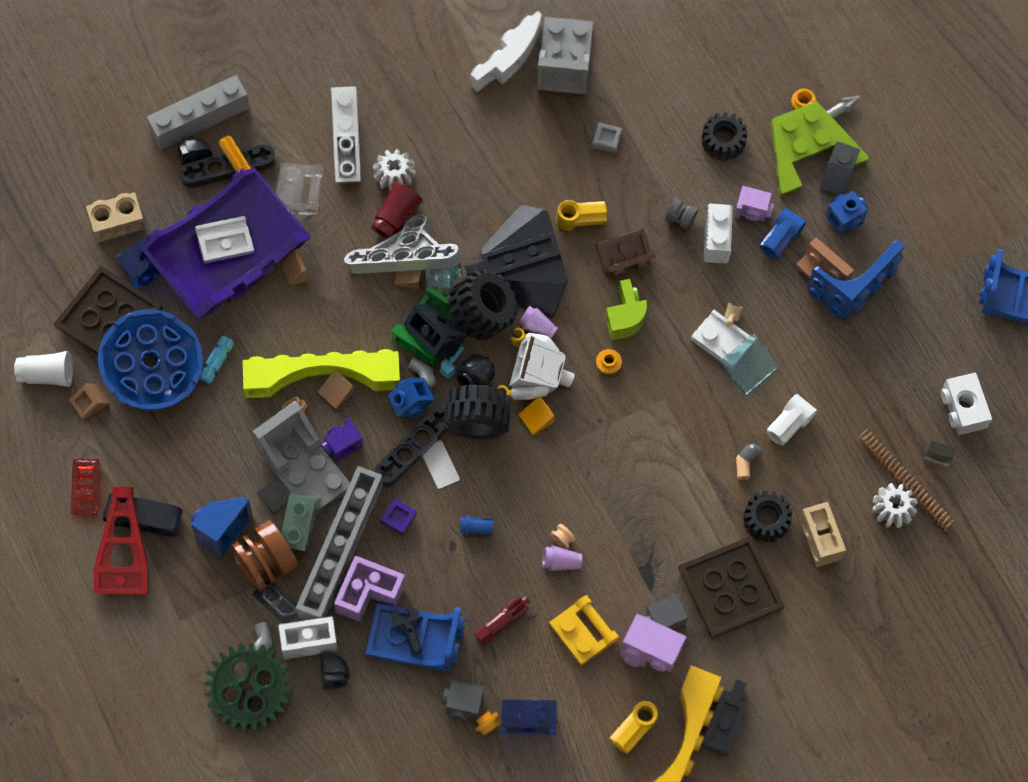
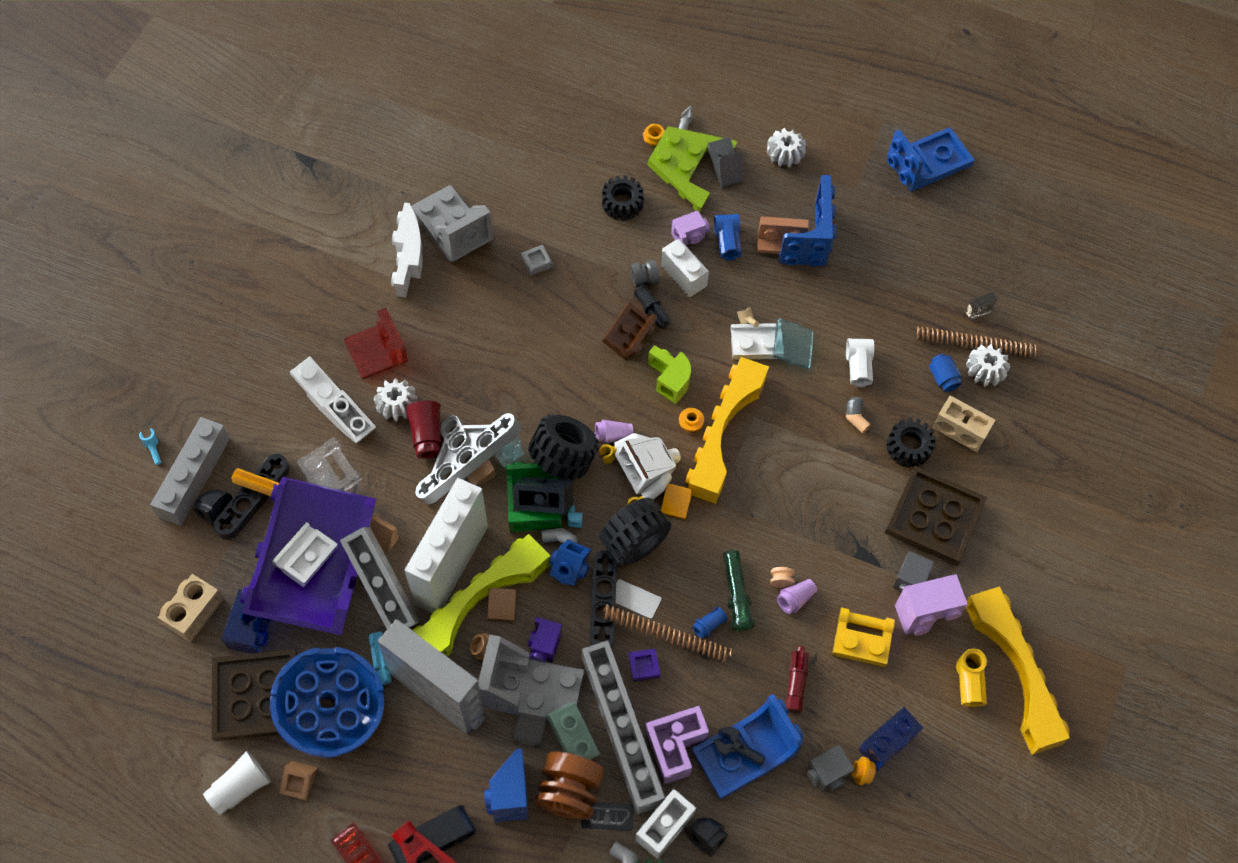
camera: 40 degrees left, 5 degrees down
black head [457,354,495,386] -> none
black panel [465,205,568,318] -> none
yellow piece [556,200,607,231] -> none
black hinge [701,679,748,756] -> none
blue brick [826,191,868,235] -> none
white brick [941,372,992,435] -> none
none -> medium azure hand [139,428,162,465]
none -> light grey brick [340,527,420,630]
none -> clear red bracket [344,308,408,379]
none -> light grey brick [378,619,485,735]
none -> white brick [404,478,488,613]
none -> medium nougat piece [603,605,732,663]
none -> black axle [634,285,671,329]
none -> yellow arch [685,357,769,504]
none -> clear green pin [723,550,755,631]
none -> white gear [767,128,806,168]
none -> blue brick [929,354,962,392]

